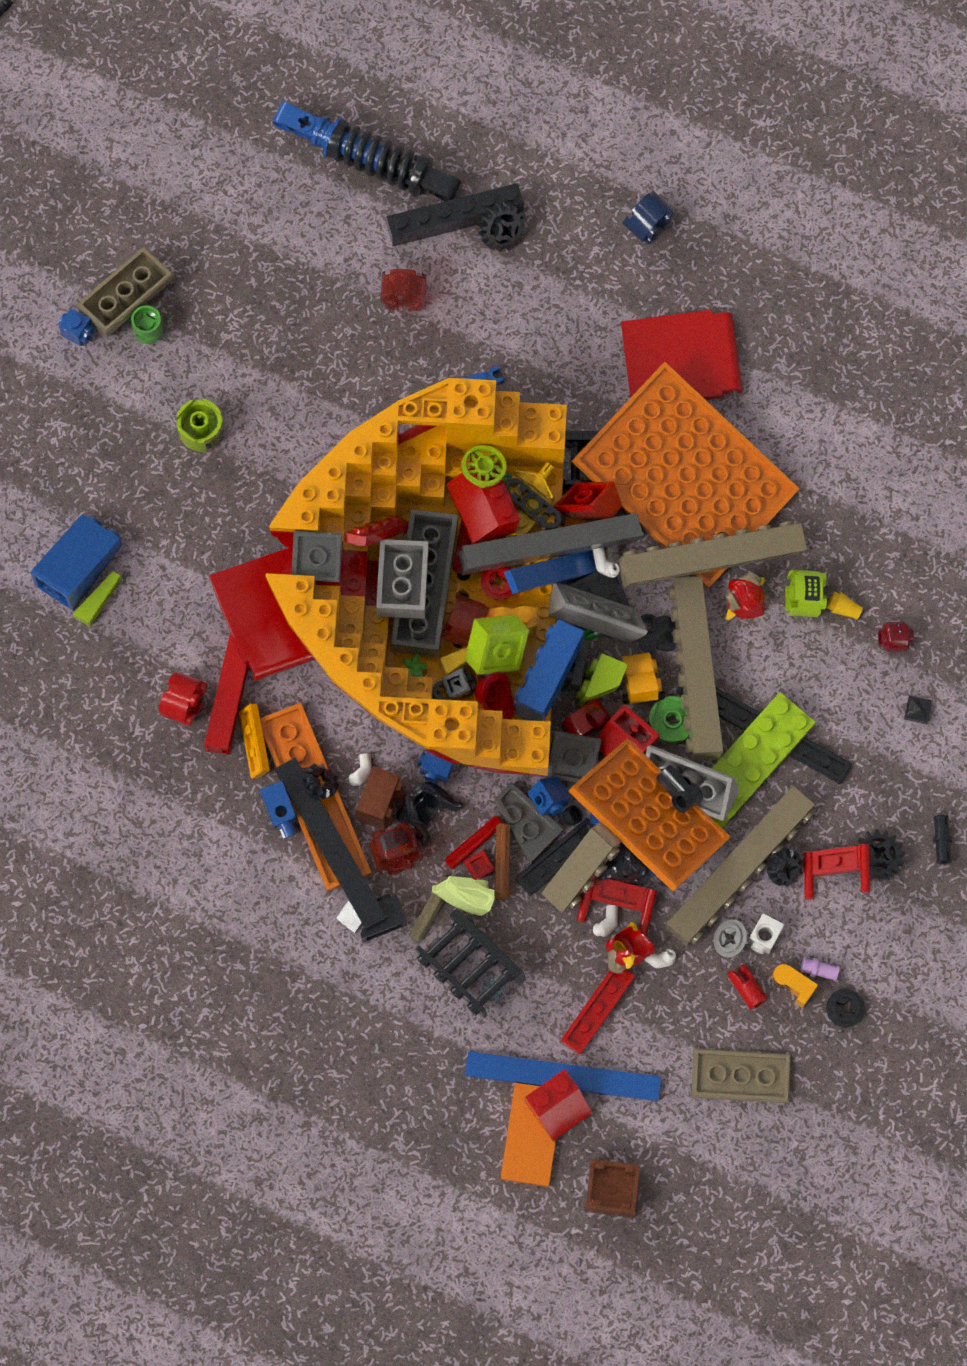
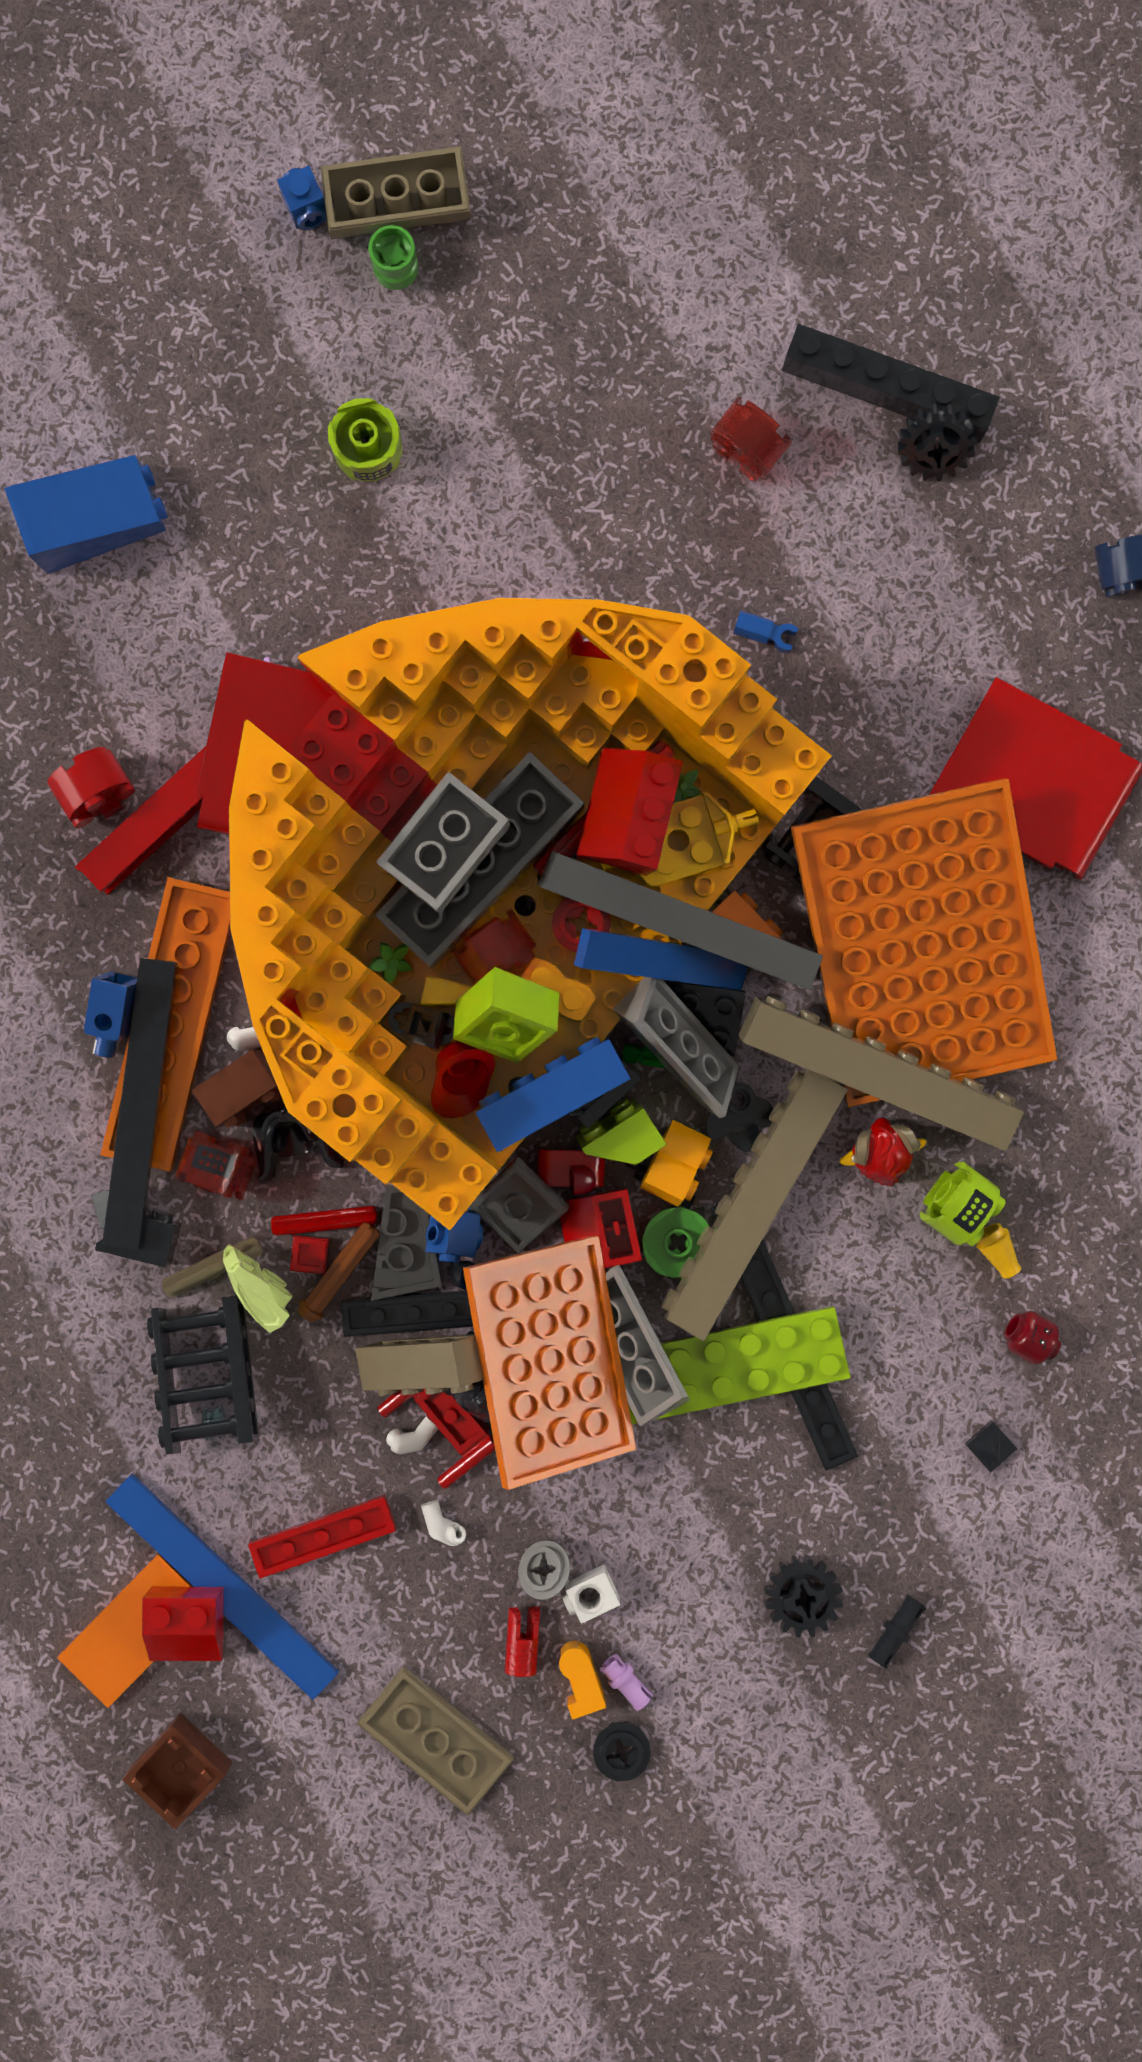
camera: 40 degrees right, 15 degrees up
lime piece [73,571,122,627] -> none
light orange tile [239,704,270,779] -> none
black piece [272,102,462,201] -> none
dark grey tile [292,531,342,582] -> none
black gear [302,764,339,799] -> none
red plate [344,515,409,546] -> none
lime wheel [462,445,506,488] -> none
black beam [505,478,561,530] -> none
red slope [553,482,622,520] -> none
white arm [593,548,620,578] -> none
red hair [606,922,656,973] -> none
black piece [656,765,703,813] -> none
dark tan brick [665,786,815,947] -> none
black gear [767,849,804,887] -> none
red plate [804,844,871,900] -> none

